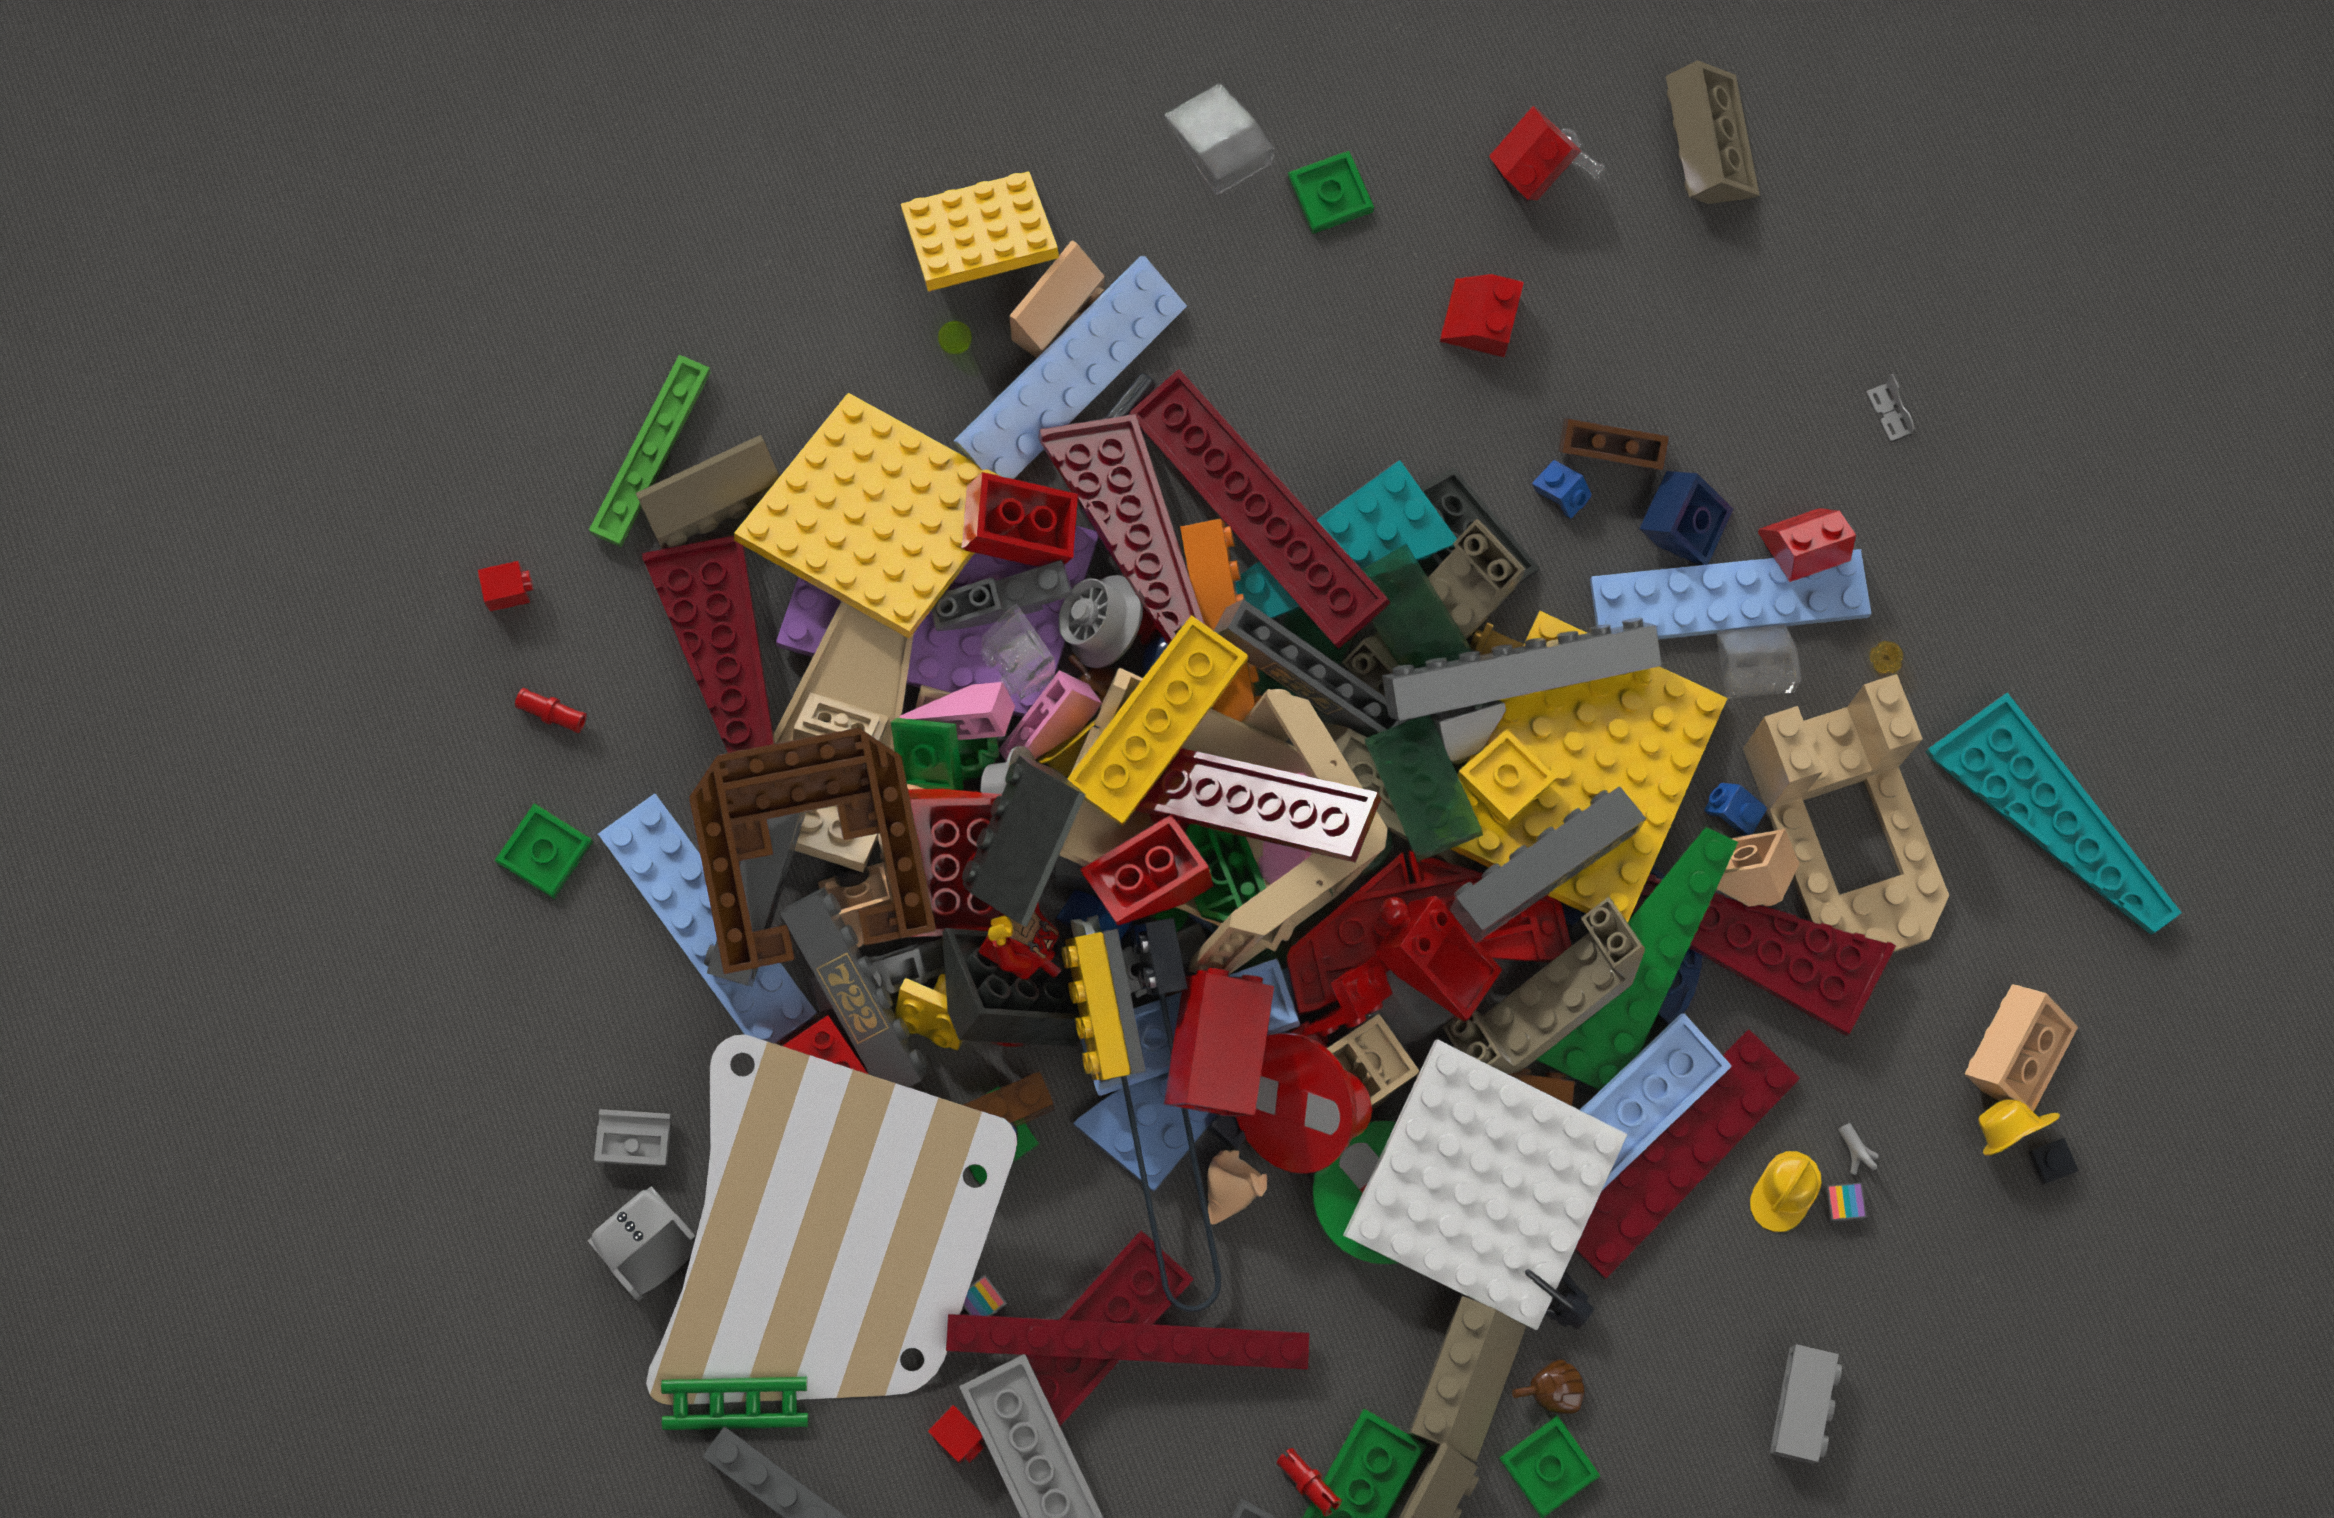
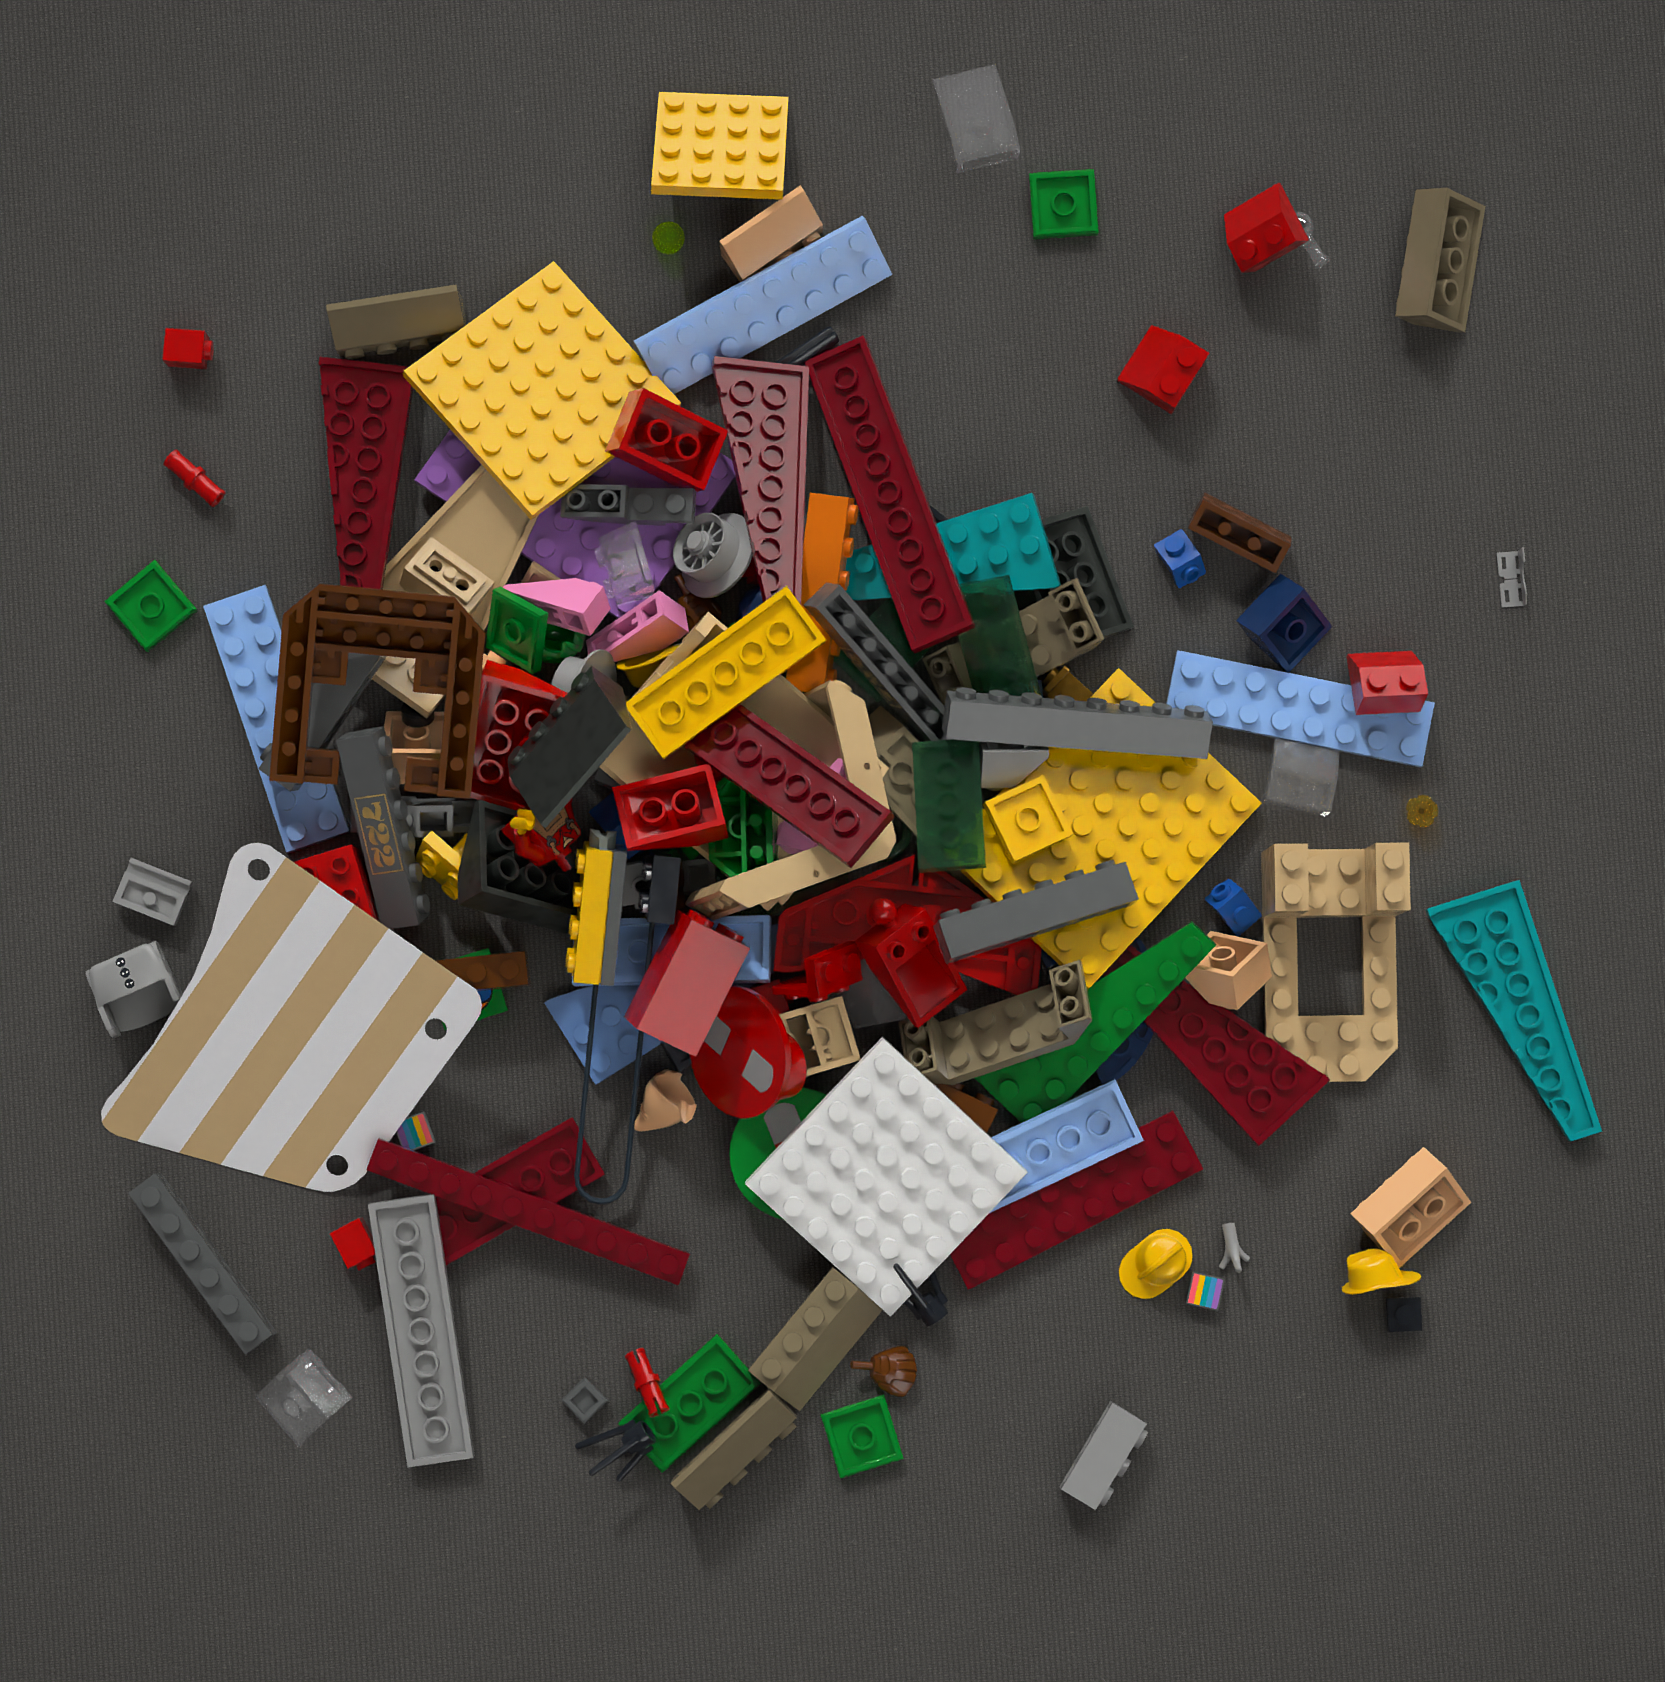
camera: 20 degrees right, 10 degrees up
bright green plate [589,355,711,548] -> none
green bar [661,1376,809,1430] -> none

